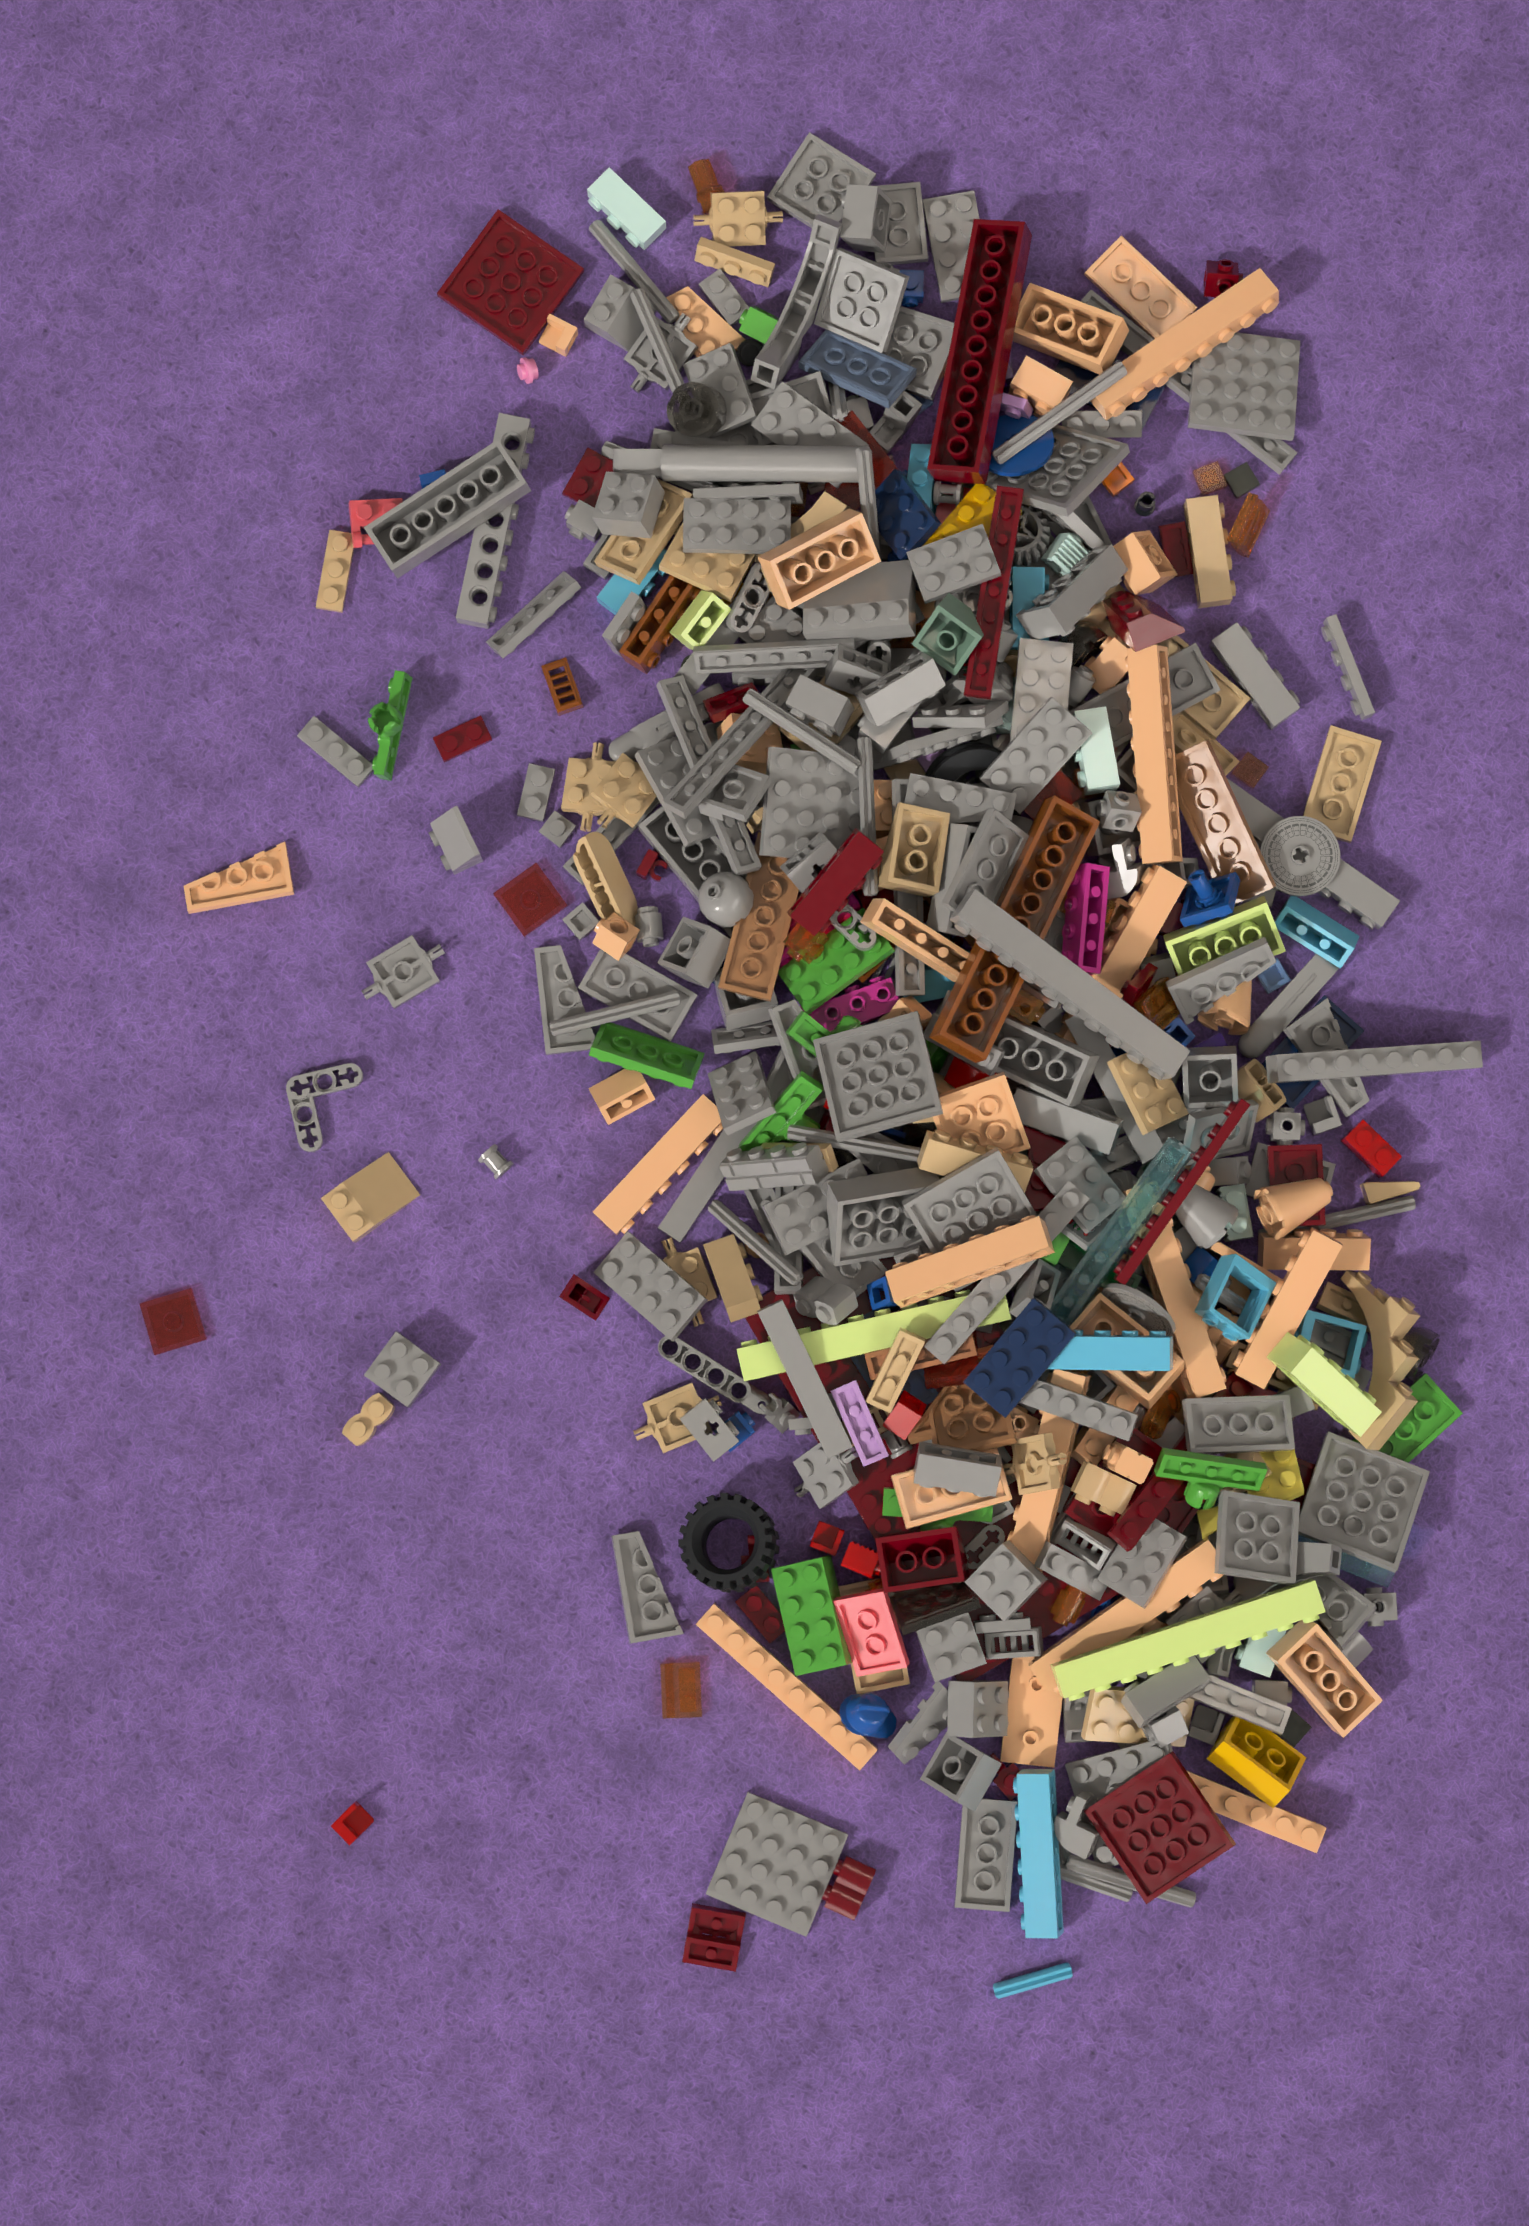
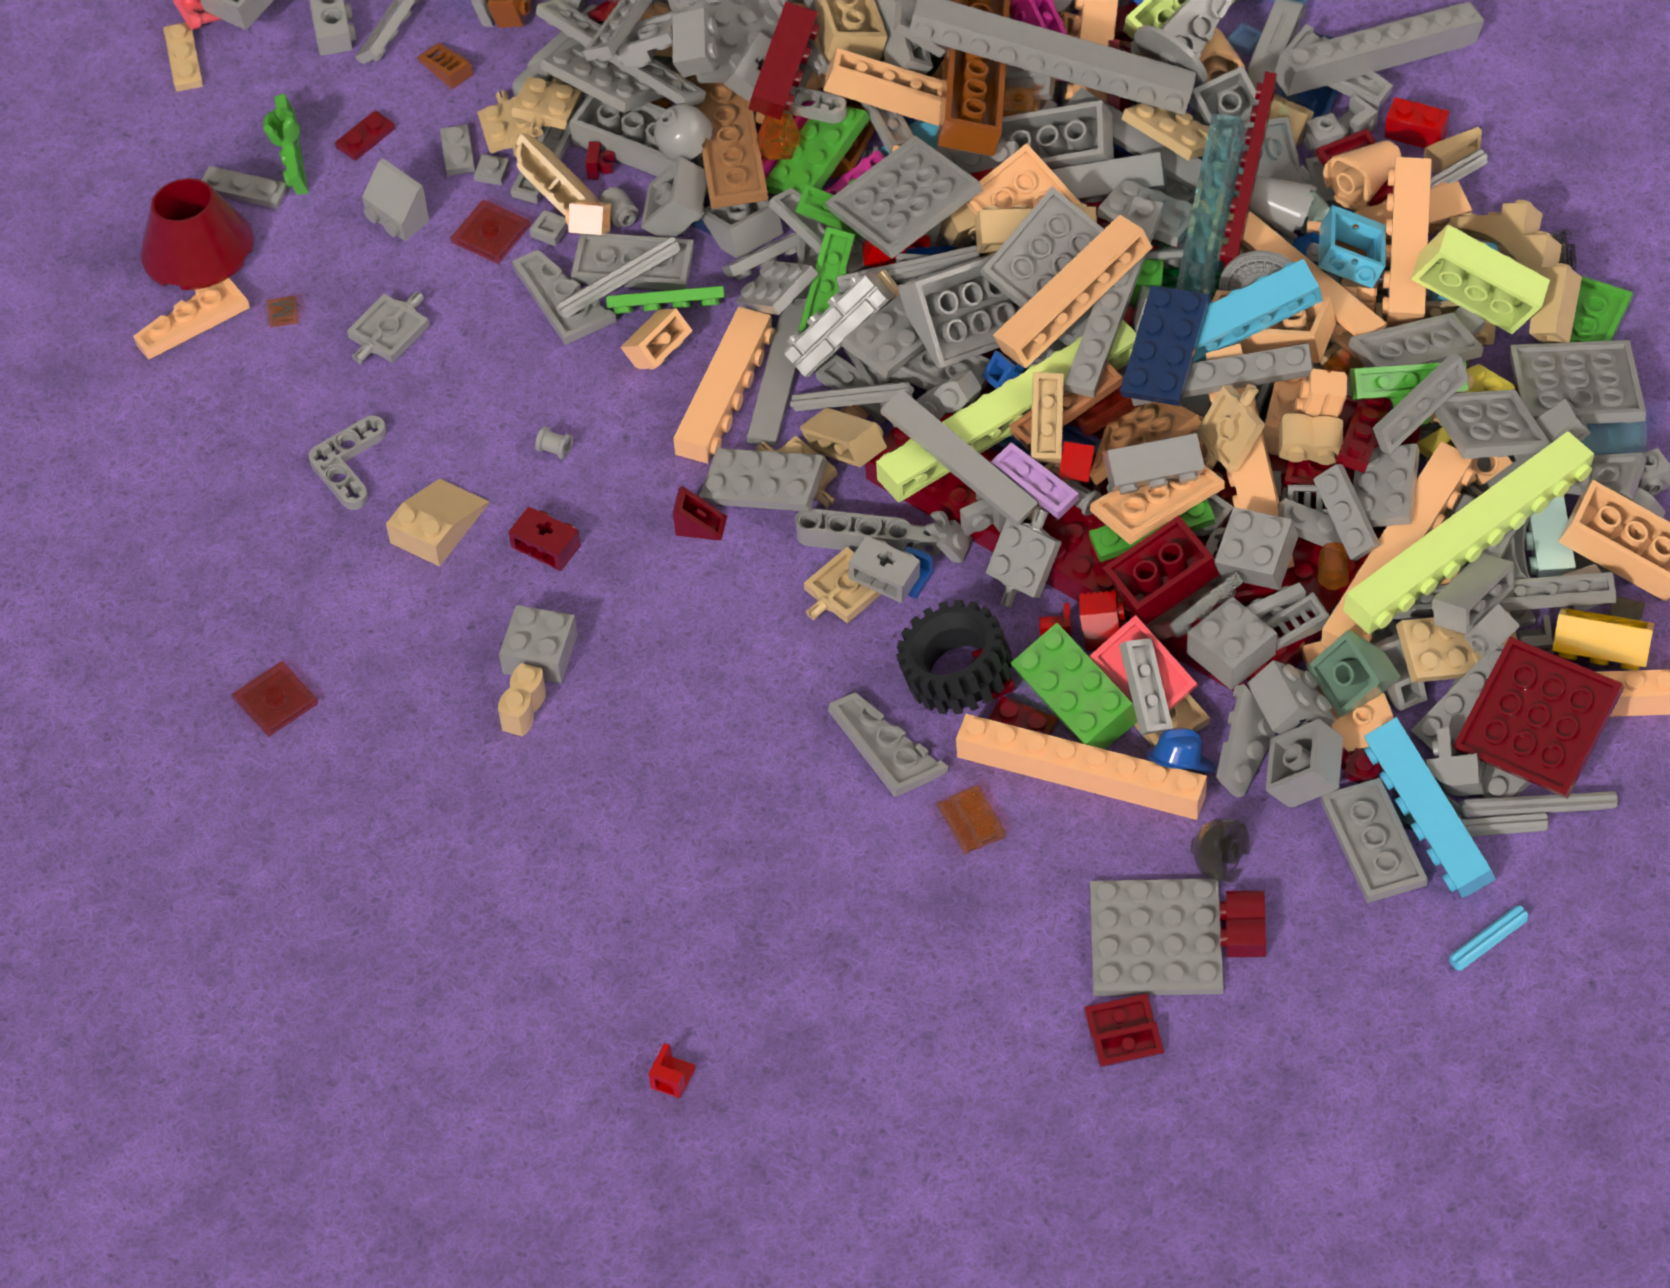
camera: 15 degrees left, 30 degrees down
none -> dark red cone [141,178,254,290]
none -> clear orange tile [267,296,299,328]
none -> dark red brick [508,506,581,571]
none -> light grey brick [672,8,718,77]
none -> light grey plate [1119,638,1173,735]
none -> light grey piece [1134,25,1208,88]
none -> clear smoke cylinder [1191,818,1250,883]
none -> sand green slope [1306,630,1401,717]
none -> light grey plate [1313,464,1381,560]
none -> light grey plate [1373,353,1469,454]

